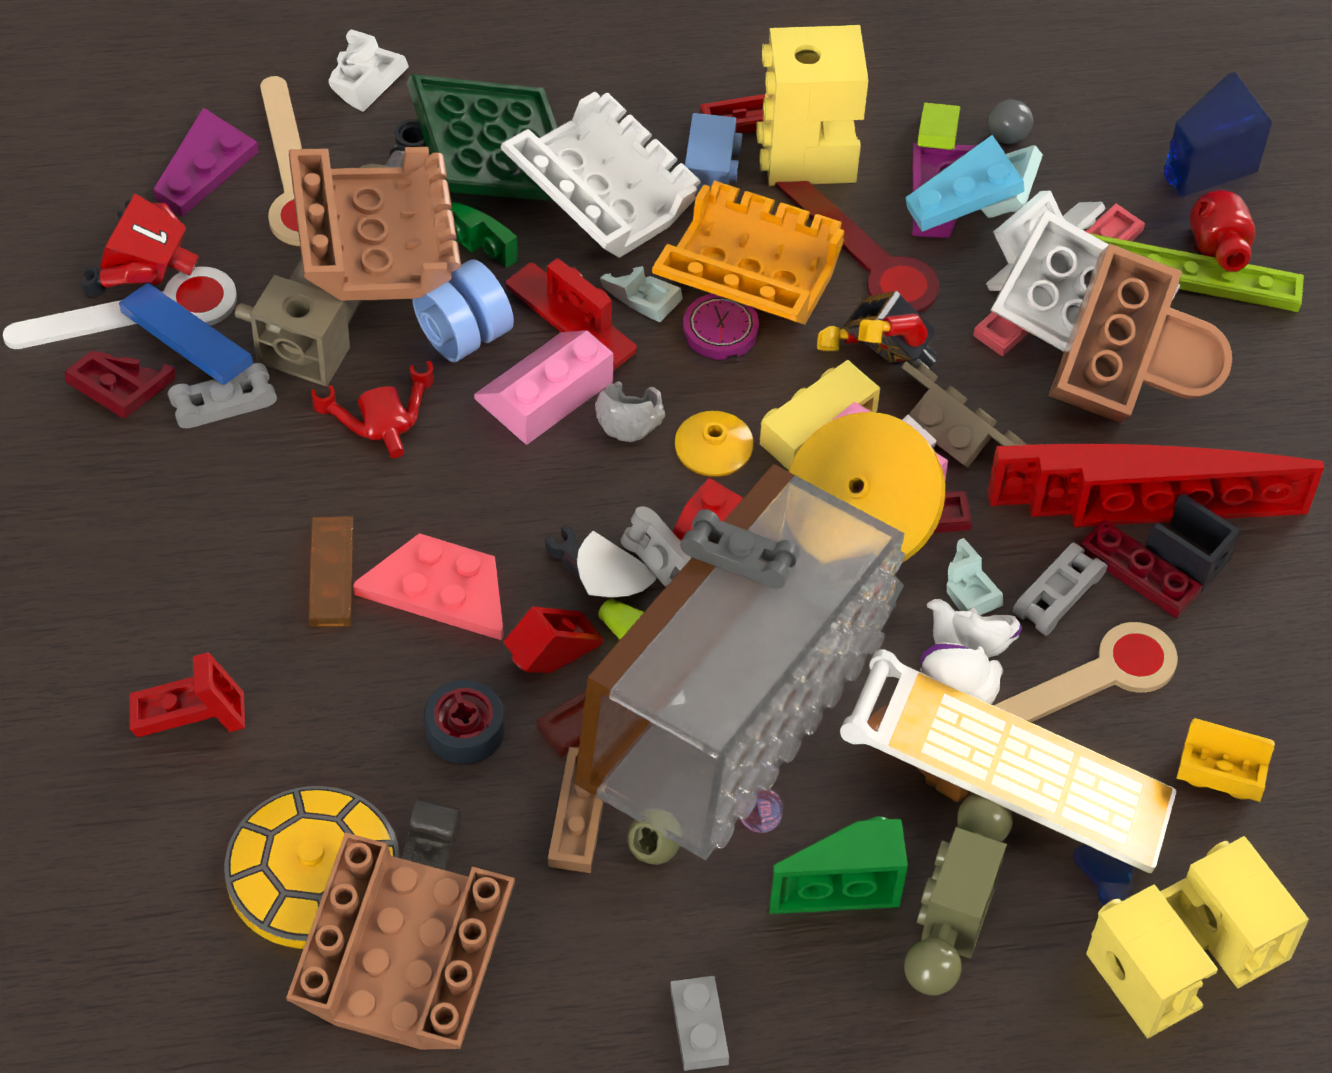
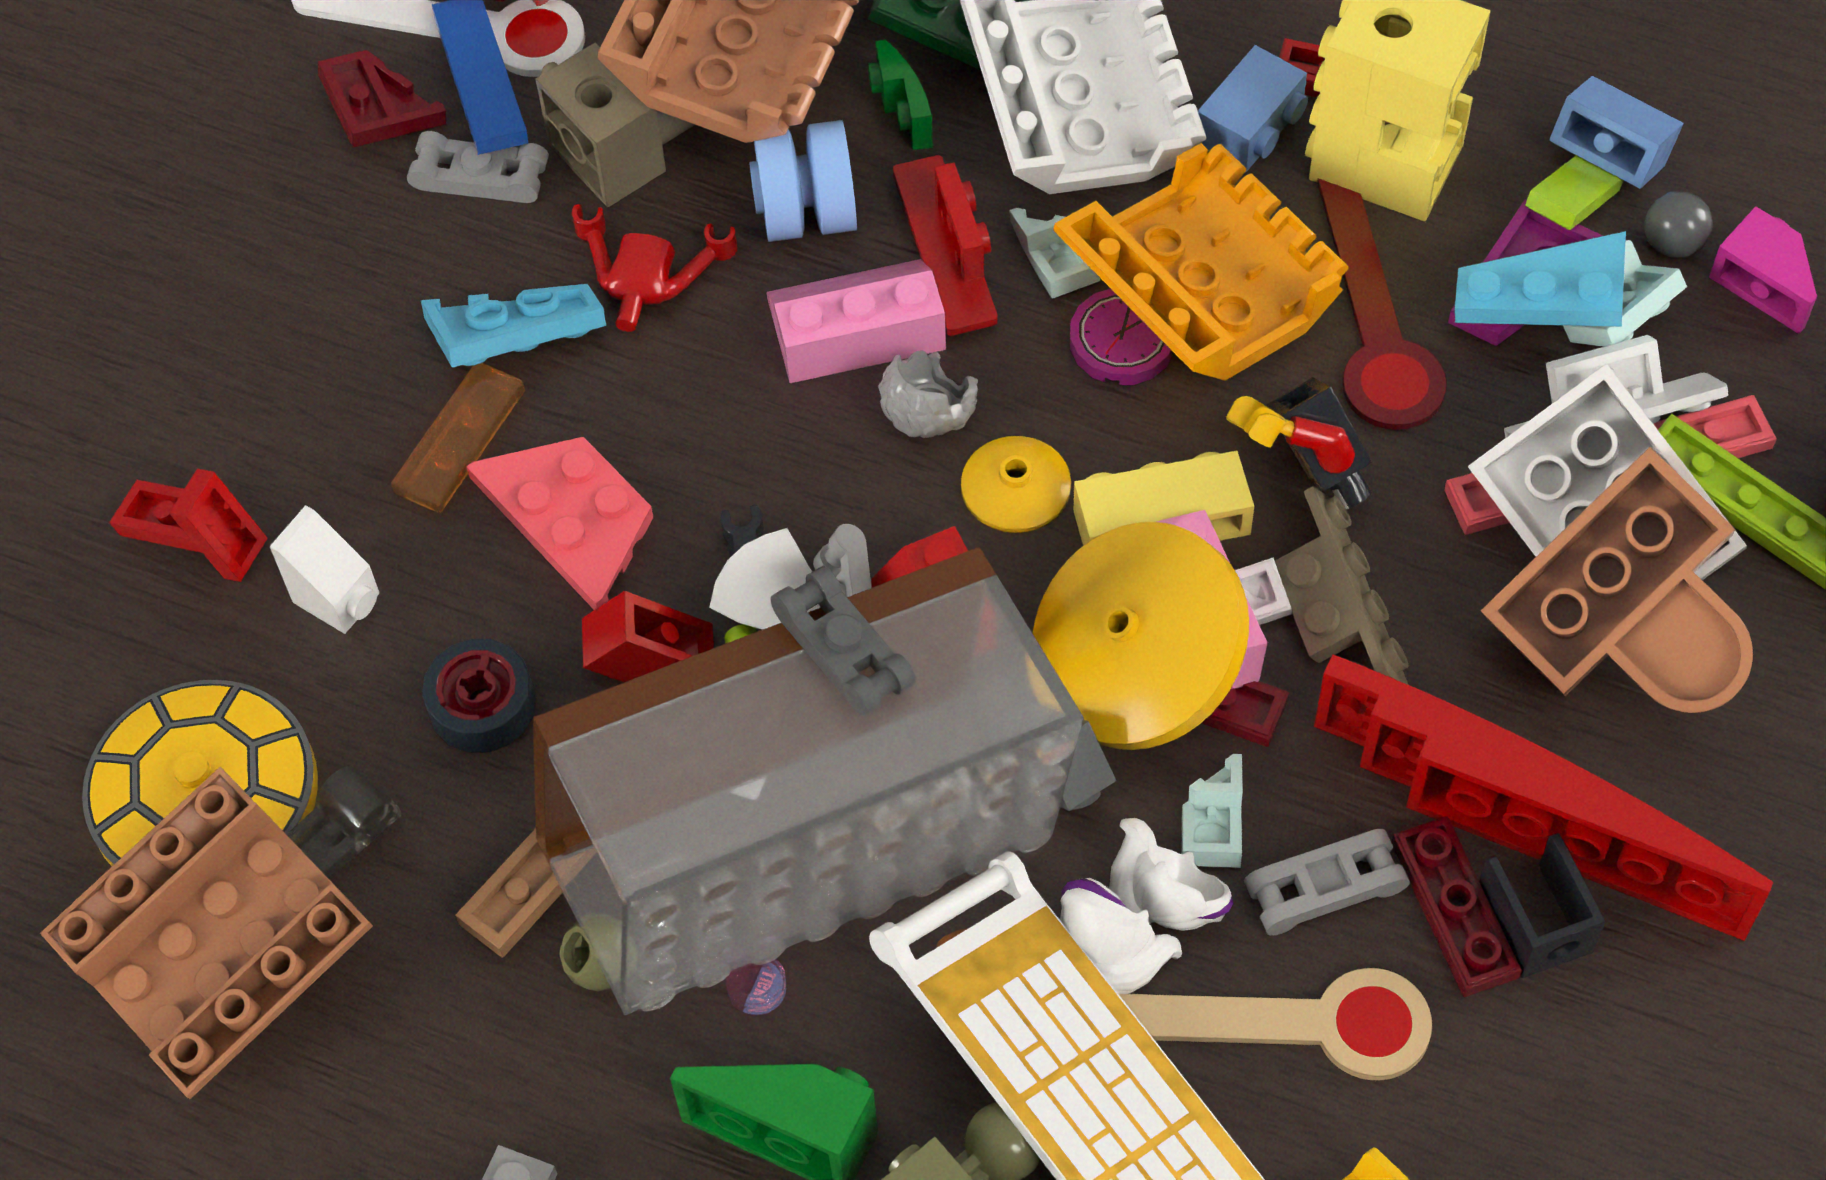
camera: 35 degrees right, 5 degrees up
none -> white slope [270,505,379,634]
none -> medium azure wing [421,284,606,367]
none -> medium blue brick [1549,76,1684,189]
none -> dark pink slope [1709,206,1817,334]

